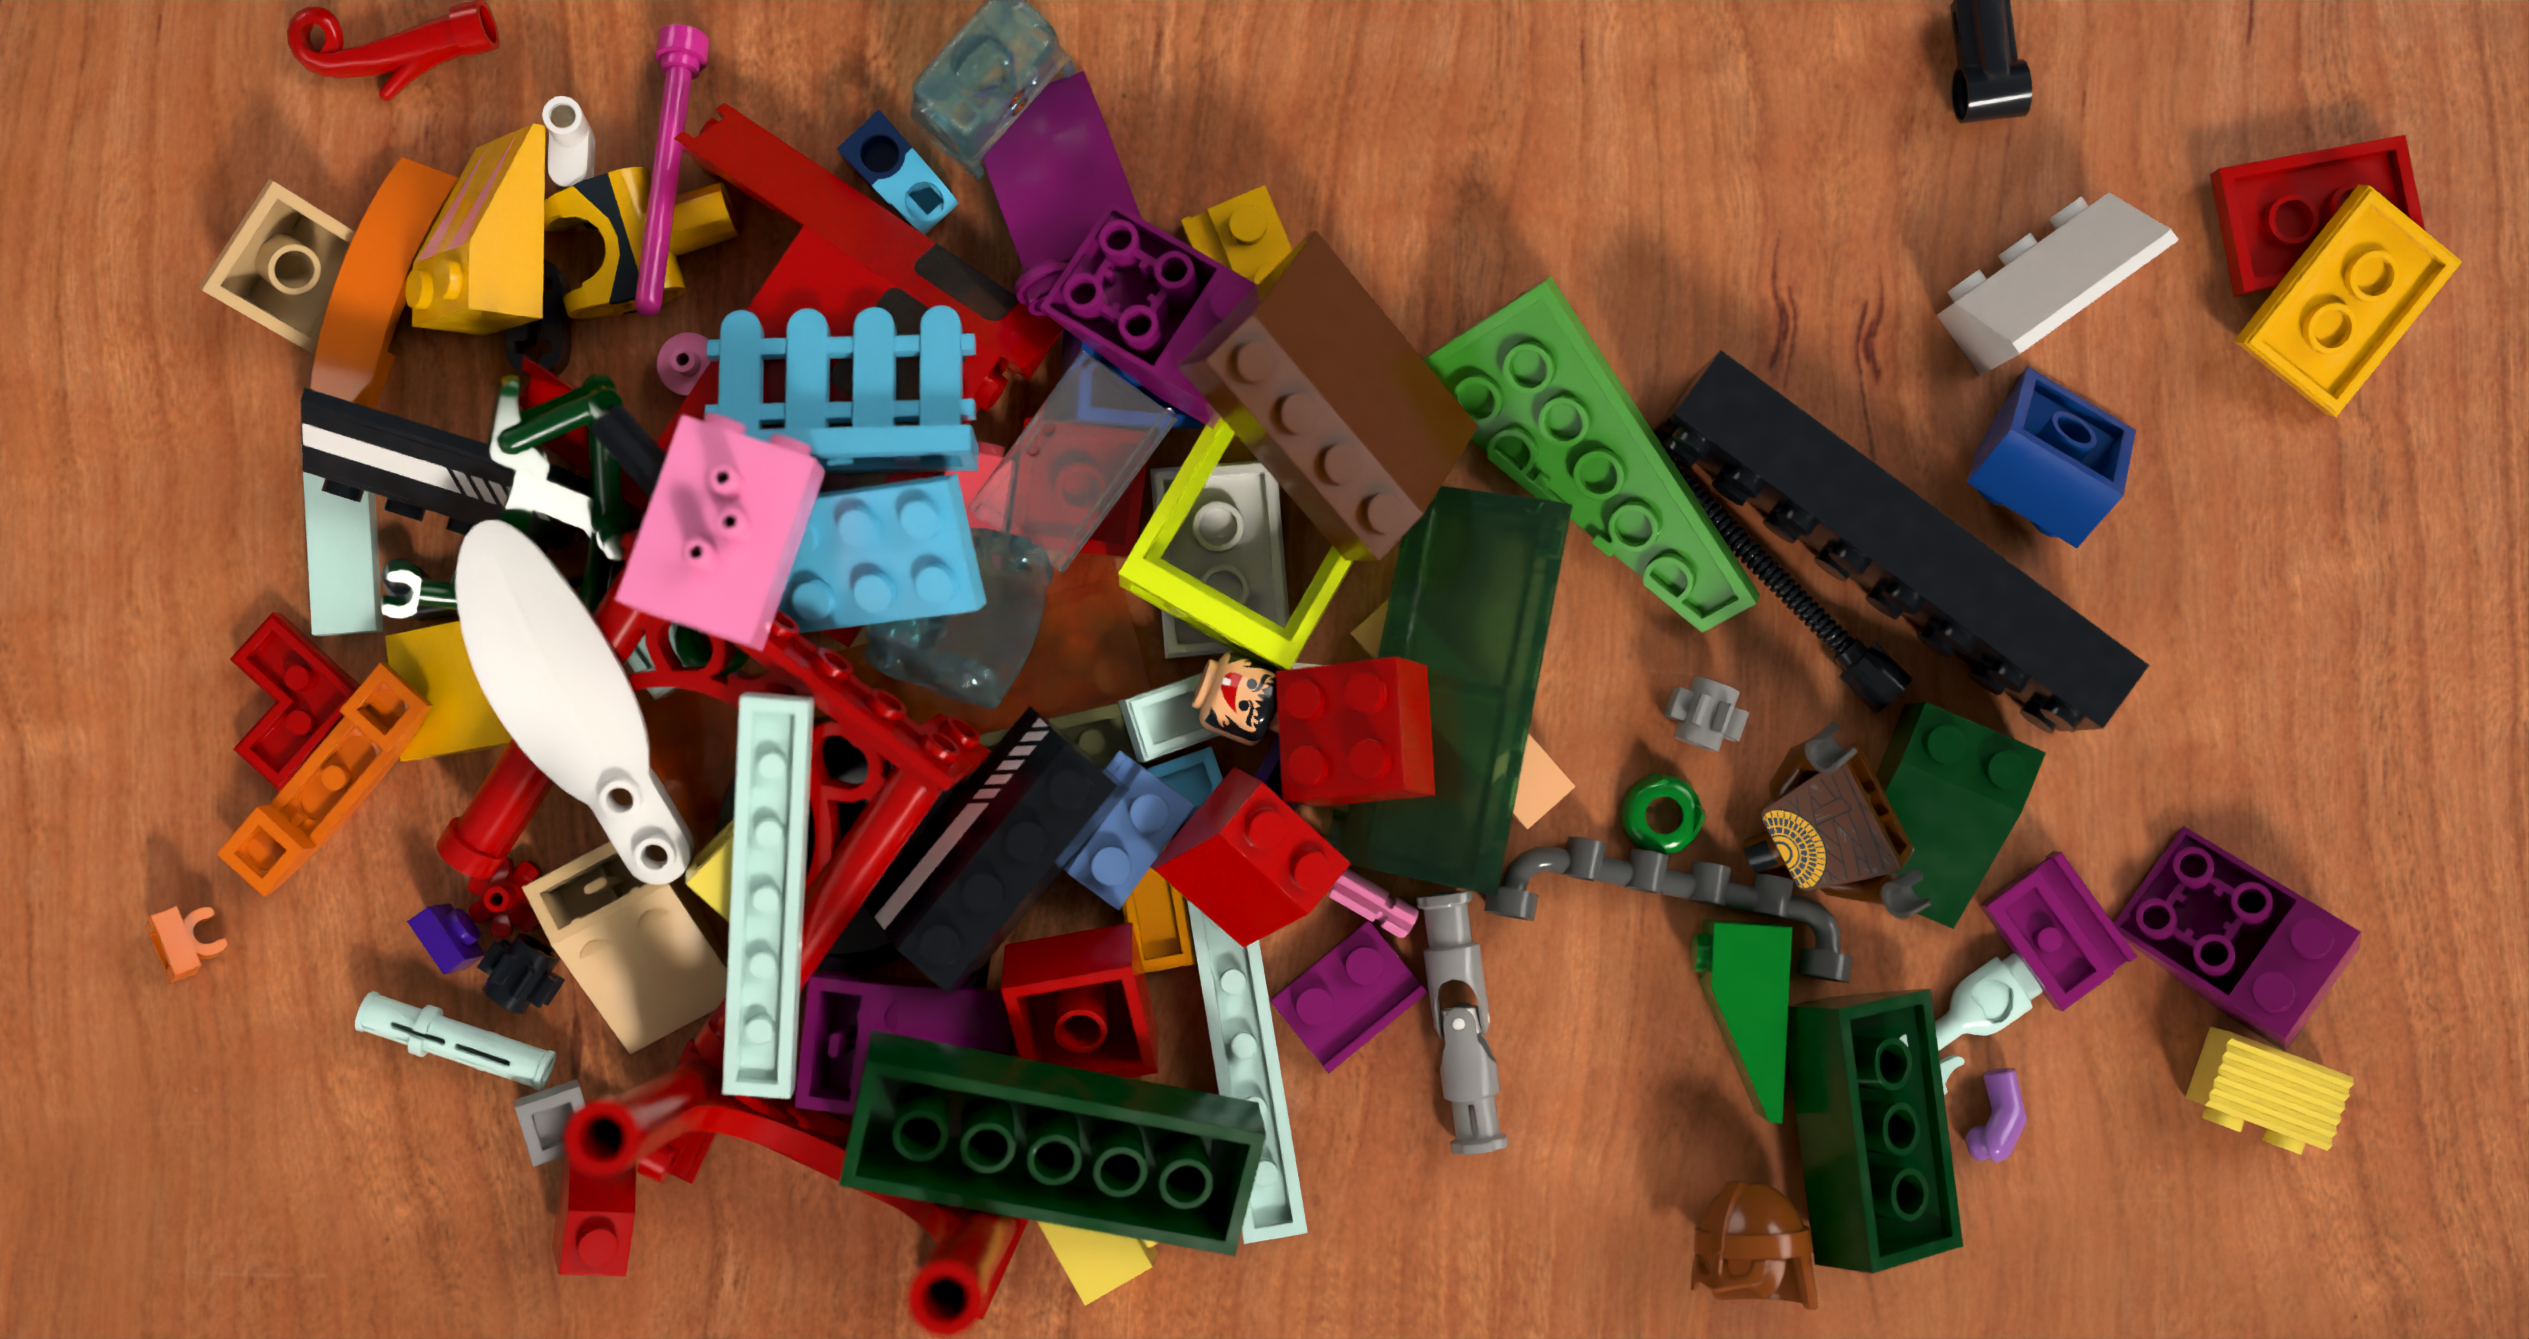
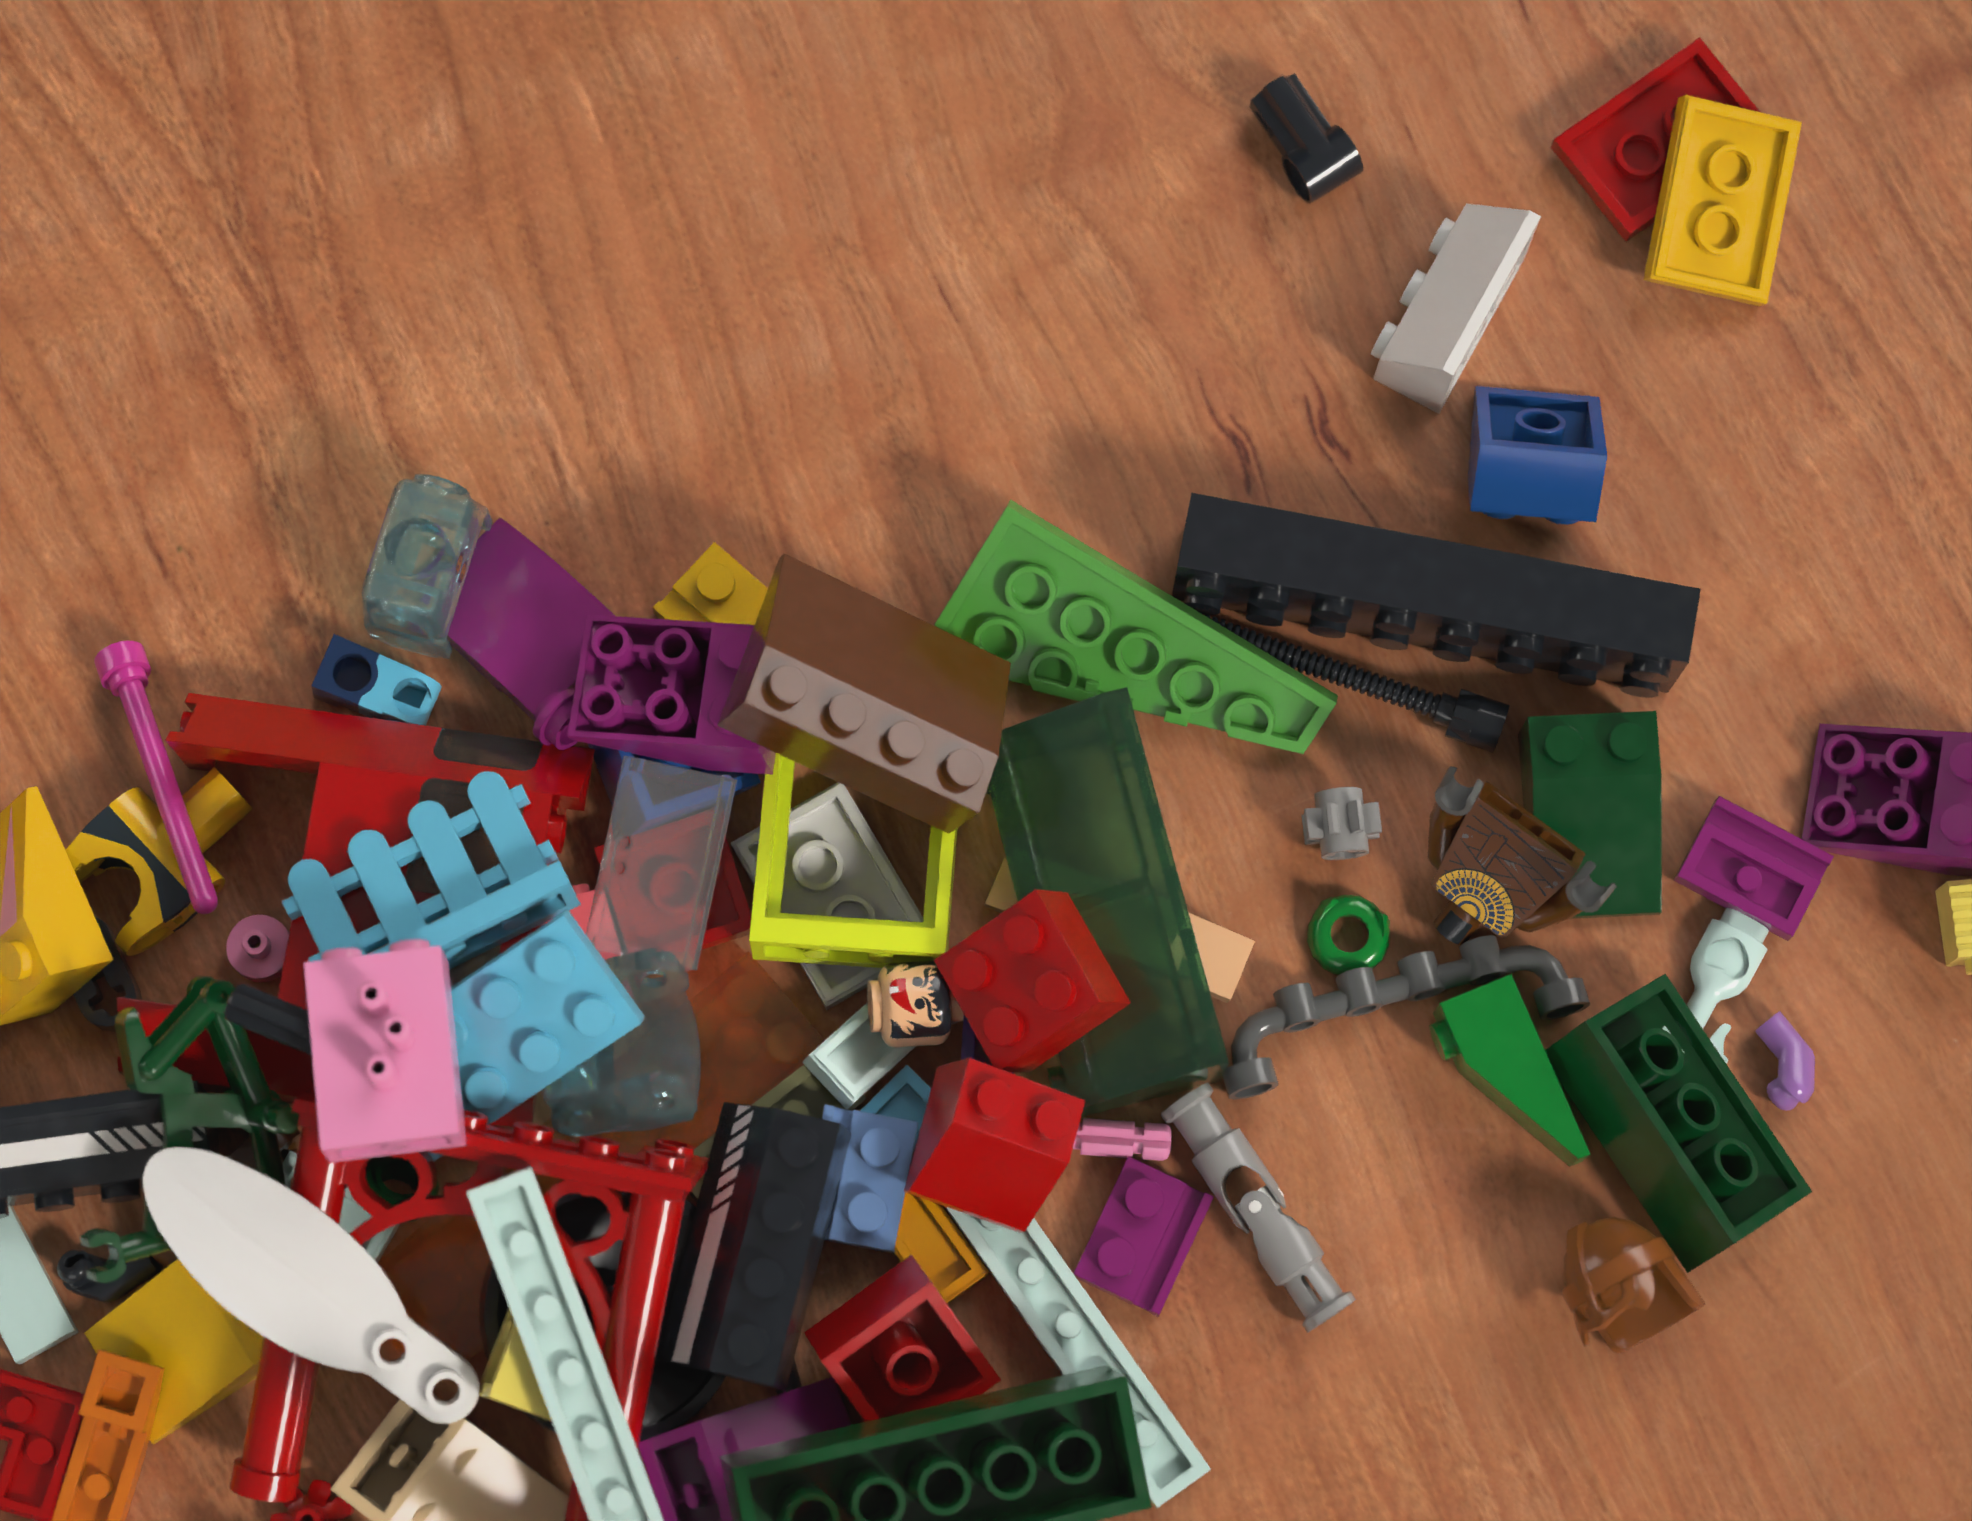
camera: 25 degrees left, 10 degrees down
white piece [542,96,596,191] -> none

